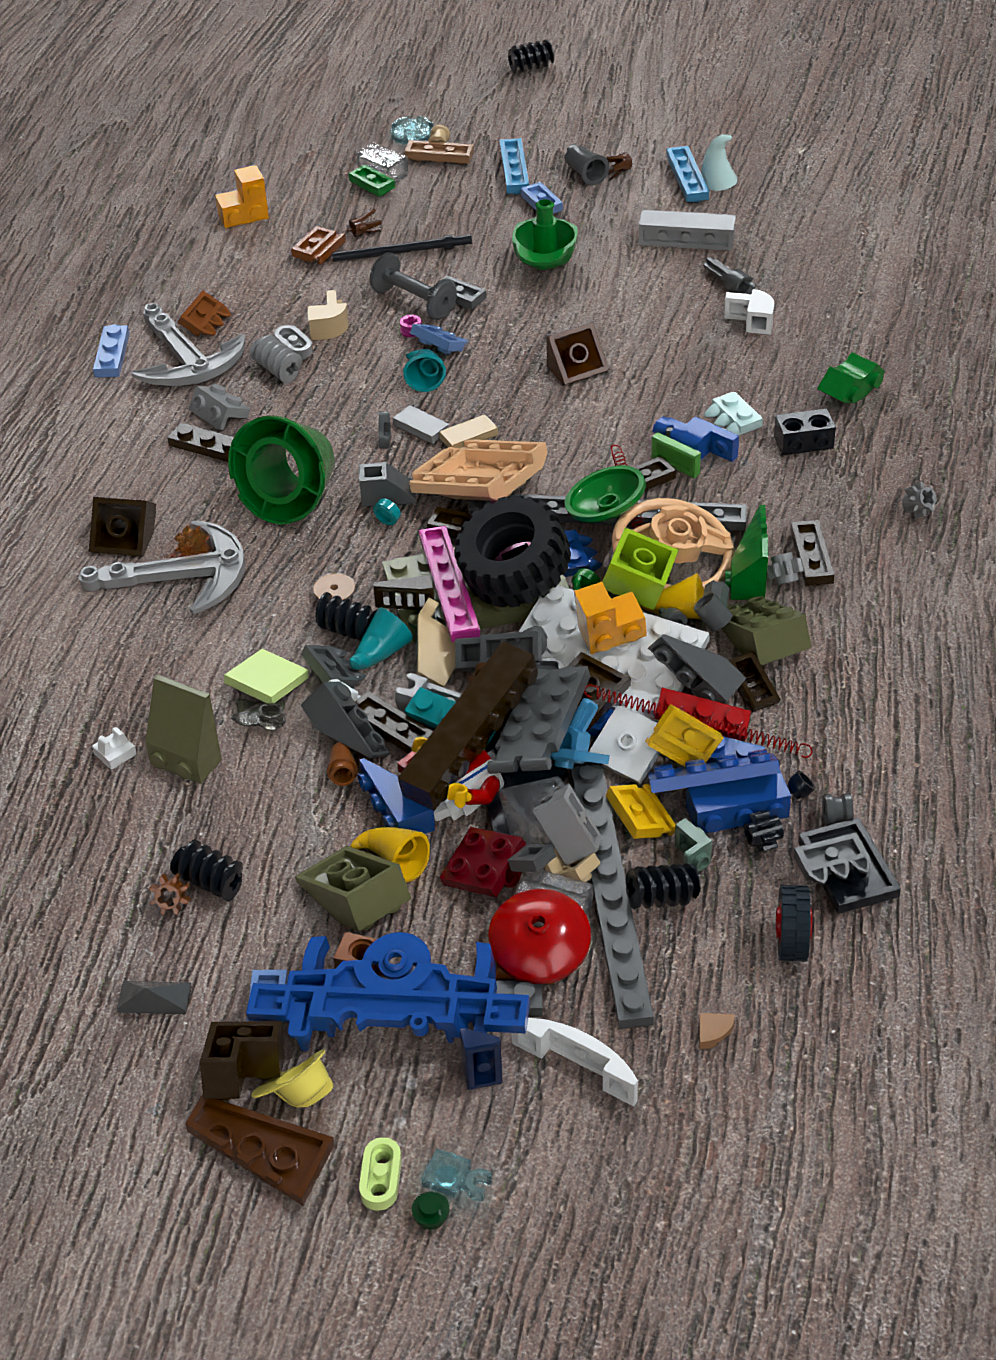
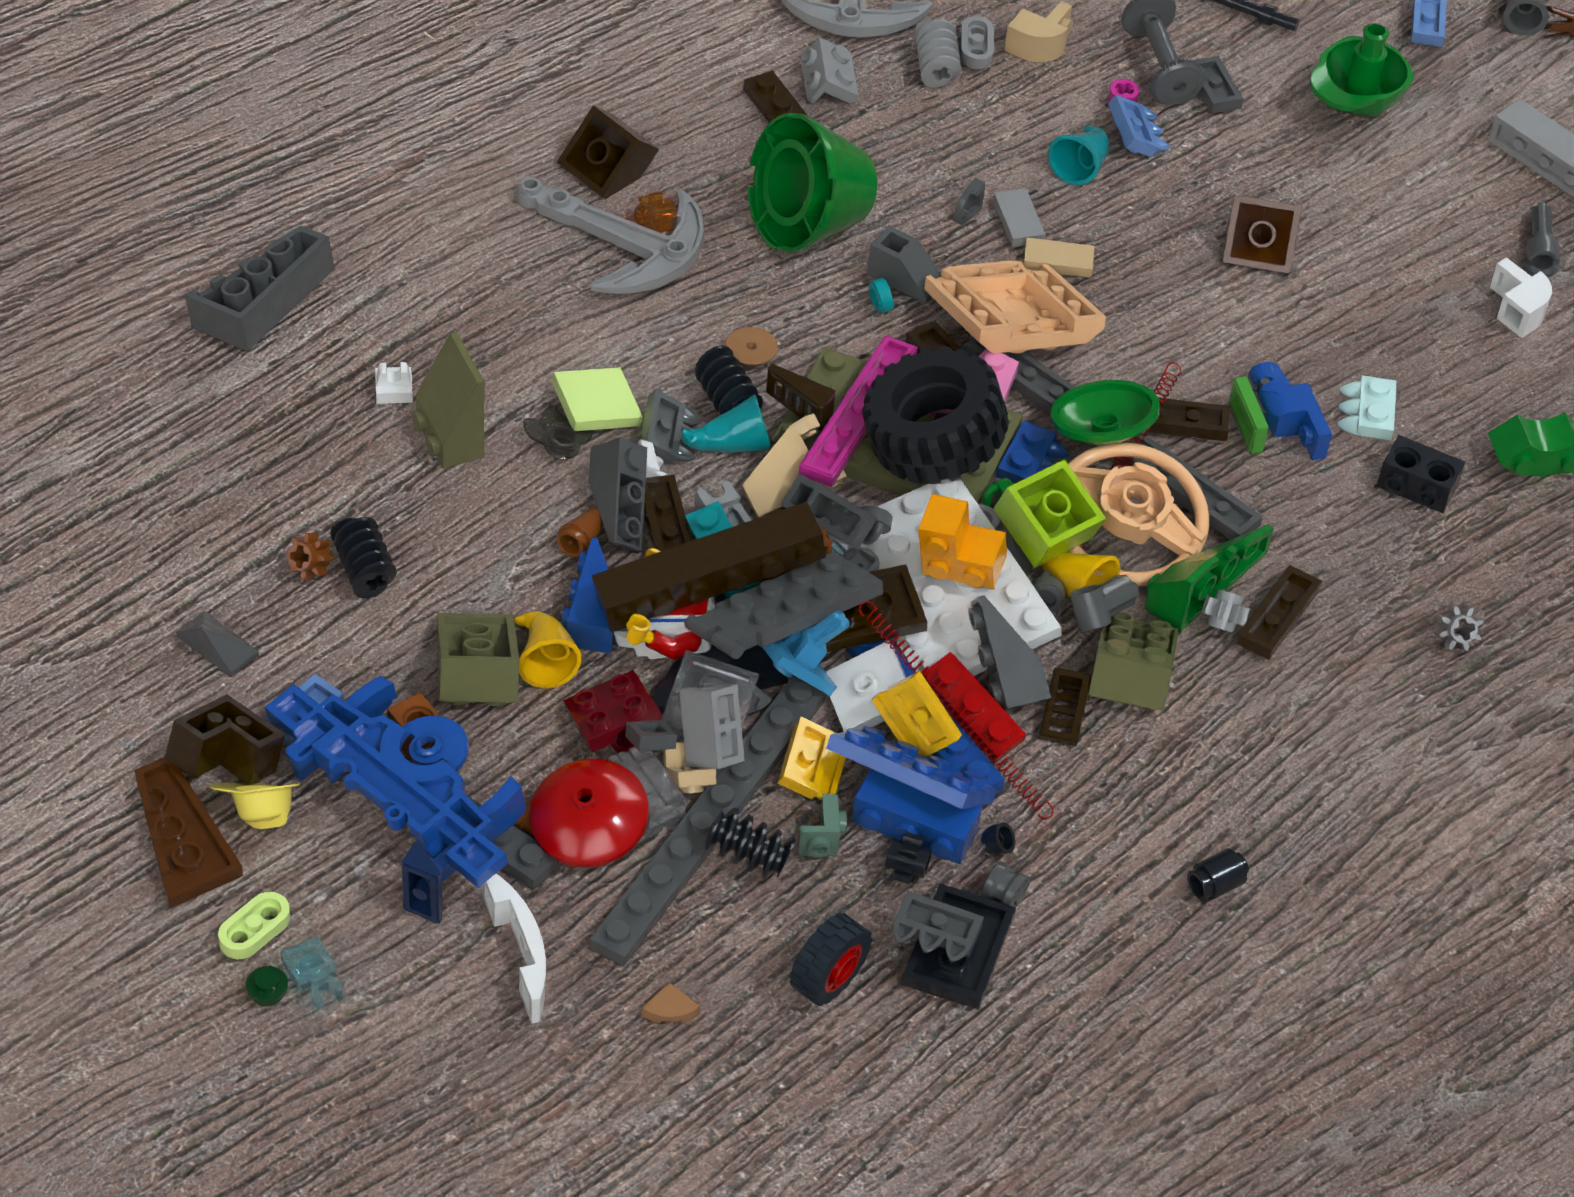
camera: 30 degrees right, 5 degrees up
none -> black brick [1187,848,1249,900]

